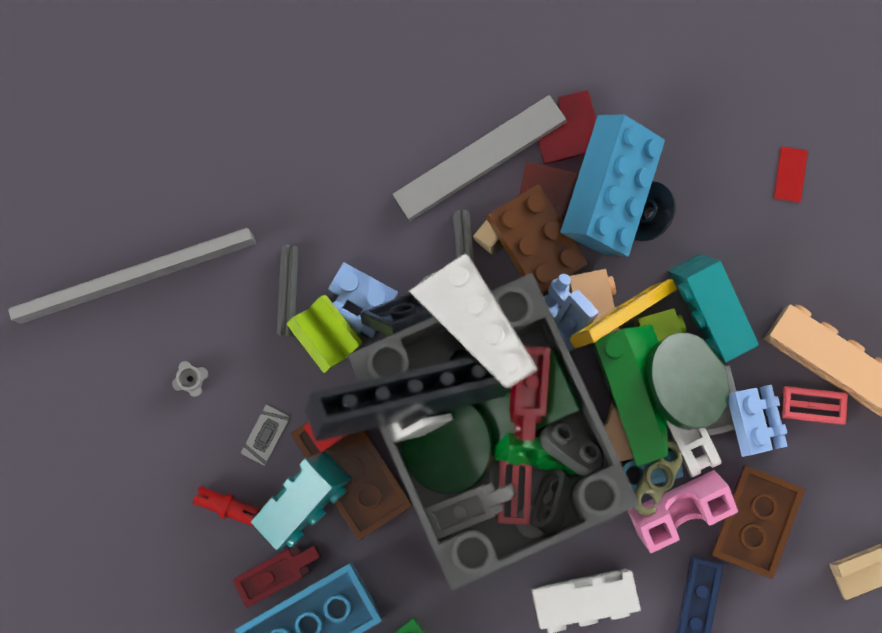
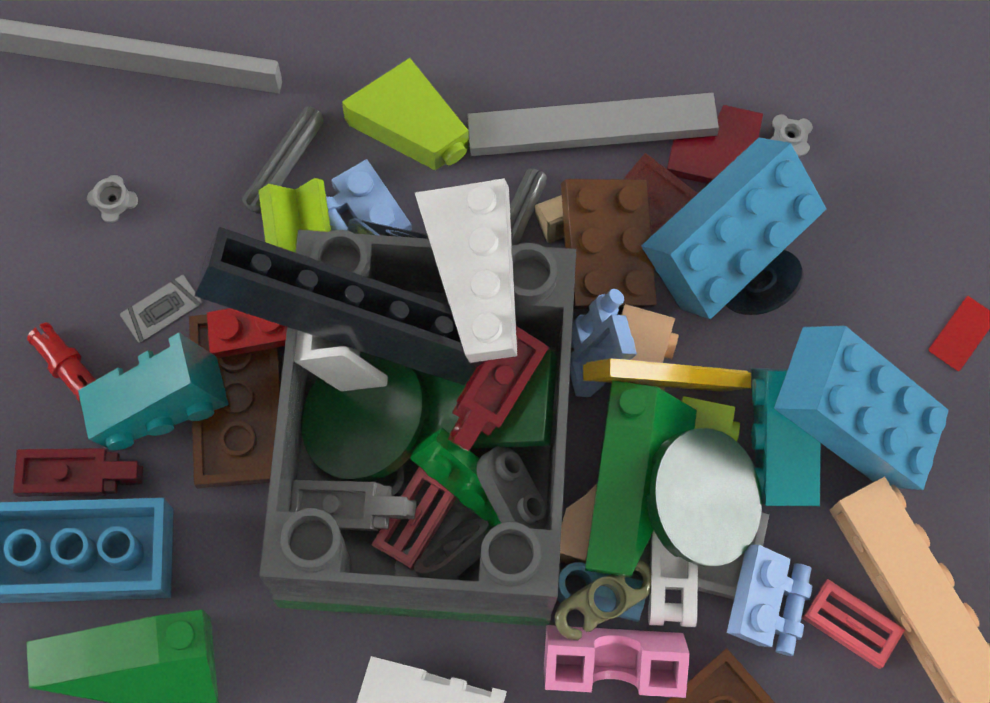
camera: 20 degrees right, 10 degrees down
none -> lime slope [342,58,469,171]
none -> light grey plate [770,114,813,157]
none -> dark azure brick [774,326,949,490]

